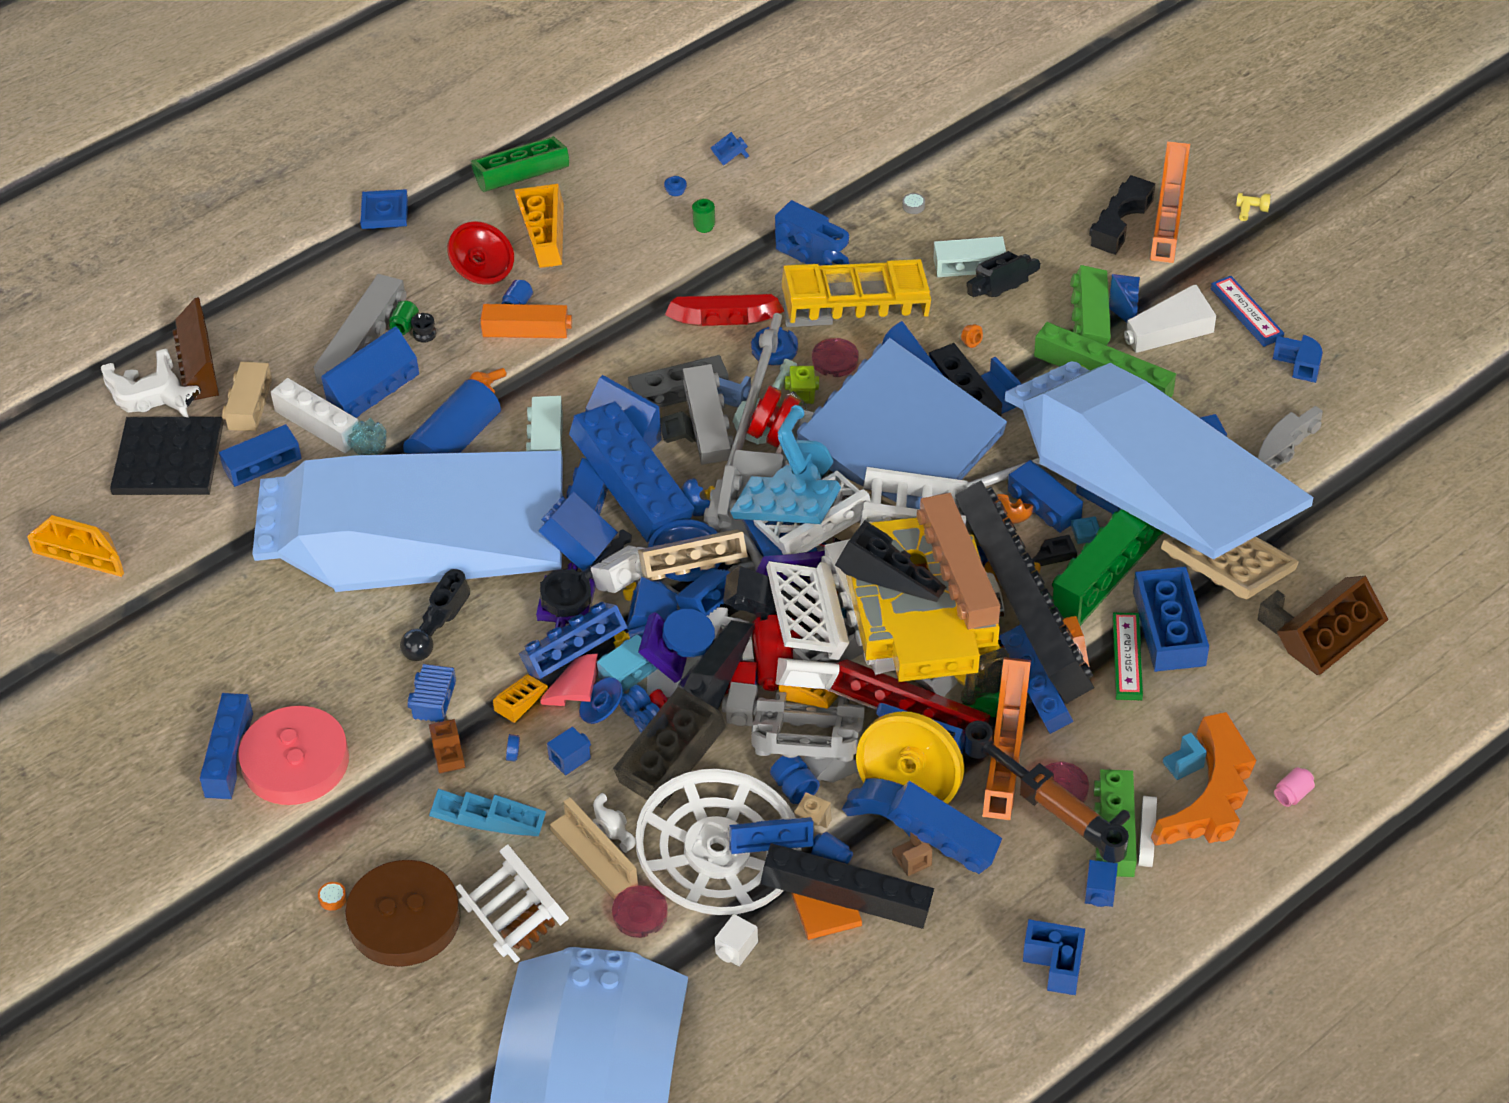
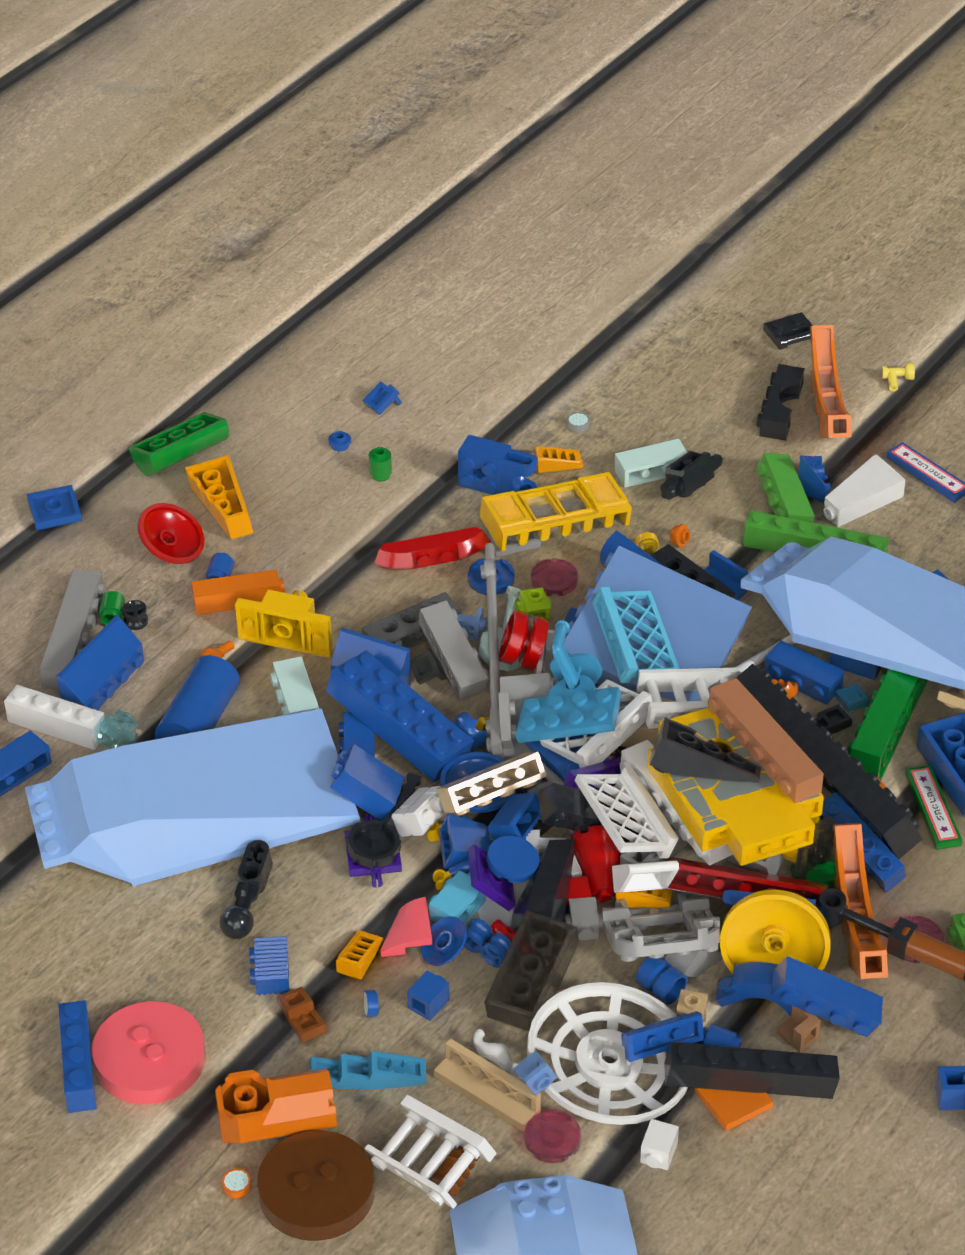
camera: 15 degrees left, 5 degrees down
blue brick [518,602,628,679] -> none
none -> orange brick [215,1068,337,1143]
none -> yellow brick [235,590,333,658]
none -> medium blue bracket [513,1050,557,1096]
none -> light orange slope [534,446,583,473]
none -> medium azure fence [592,587,679,683]
none -> yellow tile [635,532,659,555]
none -> black plate [763,312,813,350]

